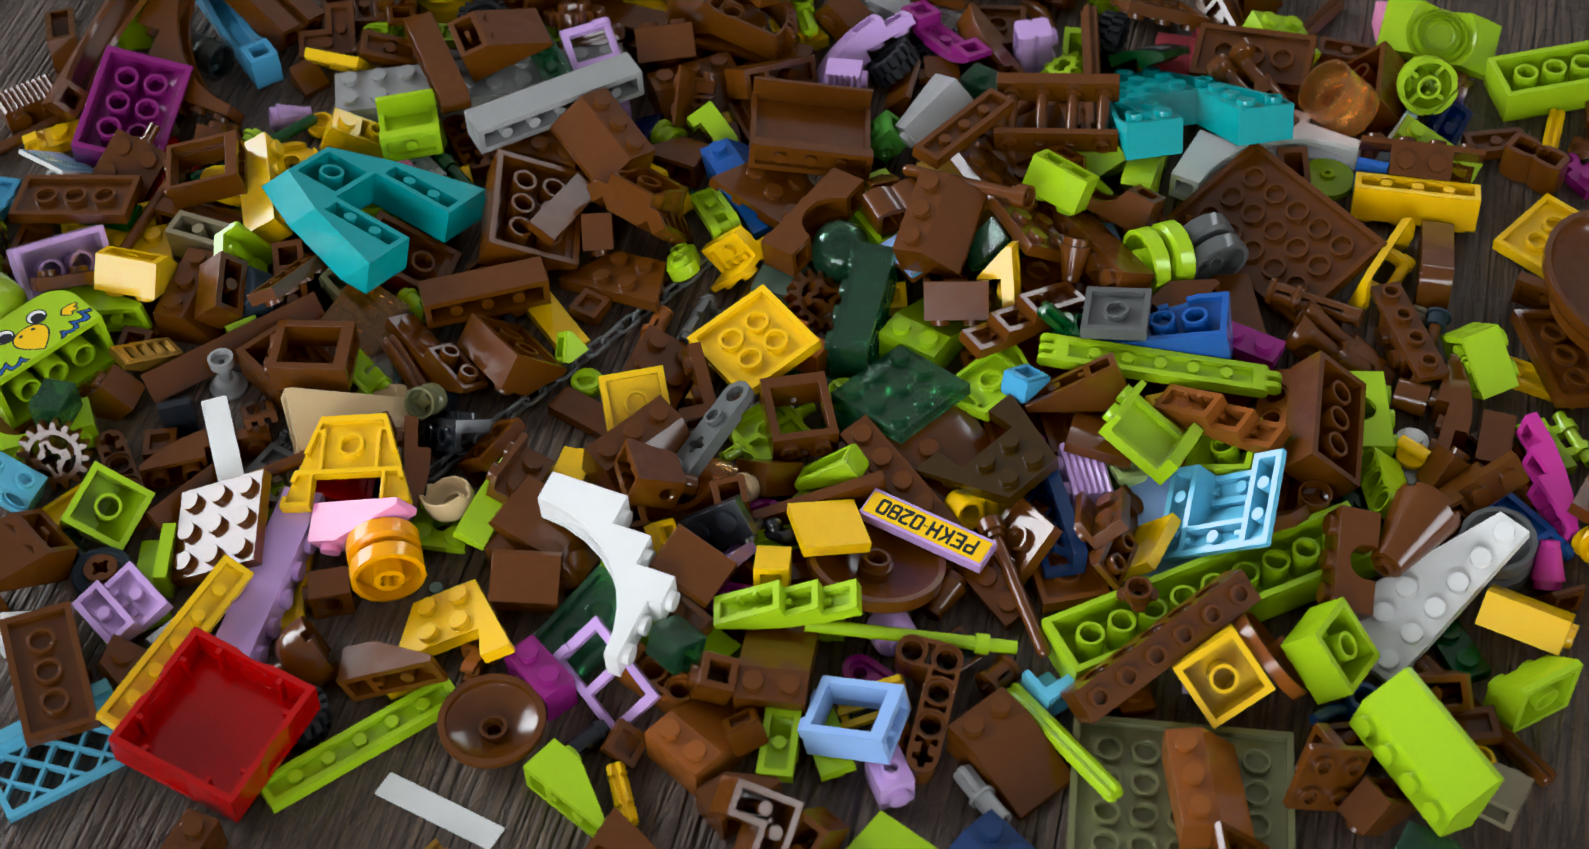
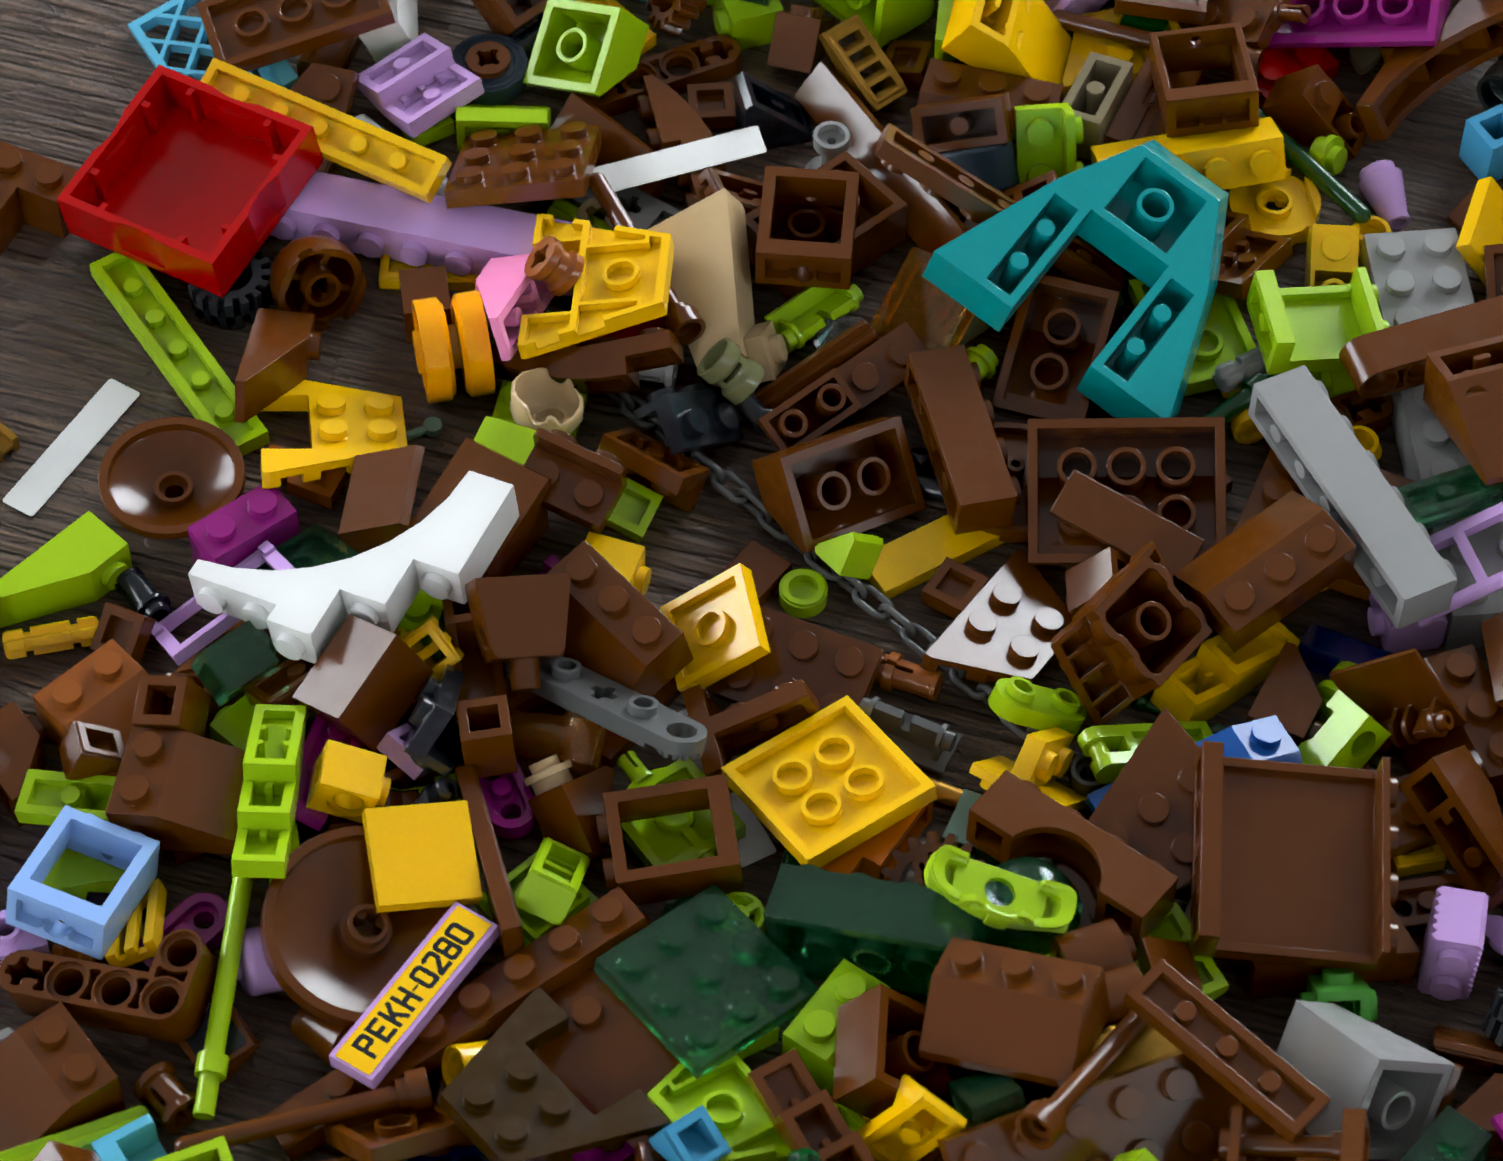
camera: 90 degrees right, 5 degrees up
none -> dark orange wheel [524,236,584,296]
none -> lime piece [924,845,1077,934]

